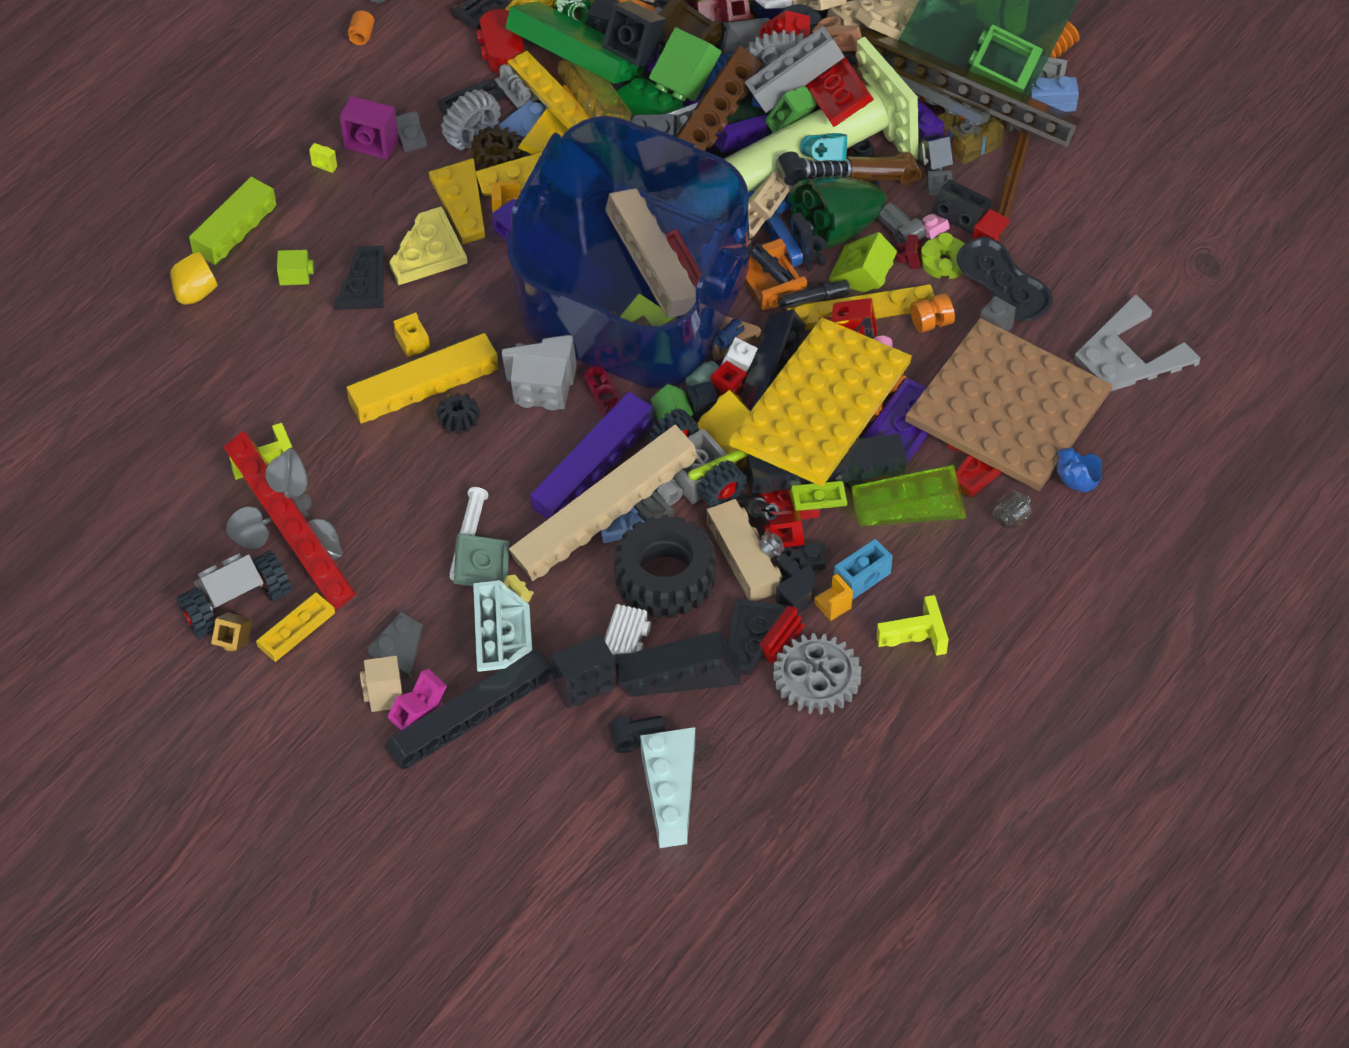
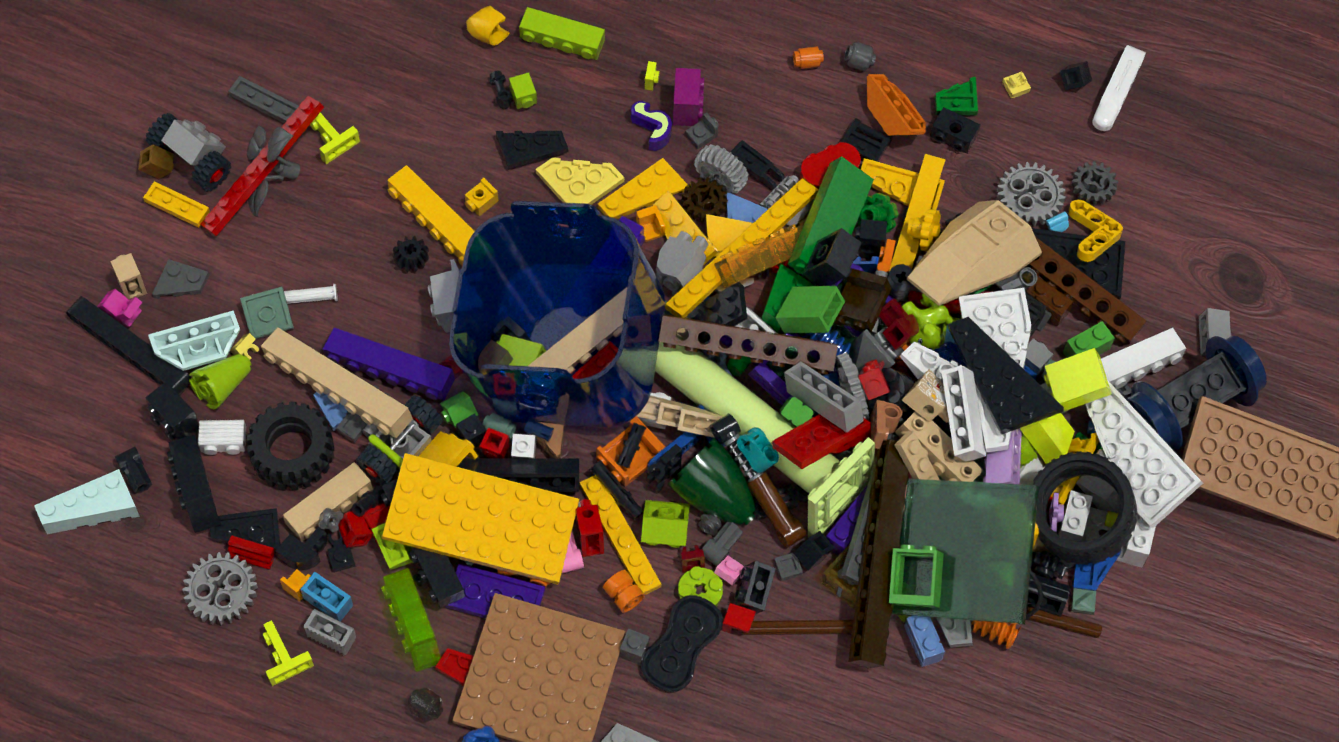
camera: 70 degrees right, 10 degrees up
none -> lime cone [189,354,251,410]
none -> dark grey plate [228,76,299,124]
none -> light grey brick [304,609,356,656]
none -> black bar [489,71,513,109]
none -> dark purple animal [631,101,672,151]
none -> flat silver plate [698,514,721,536]

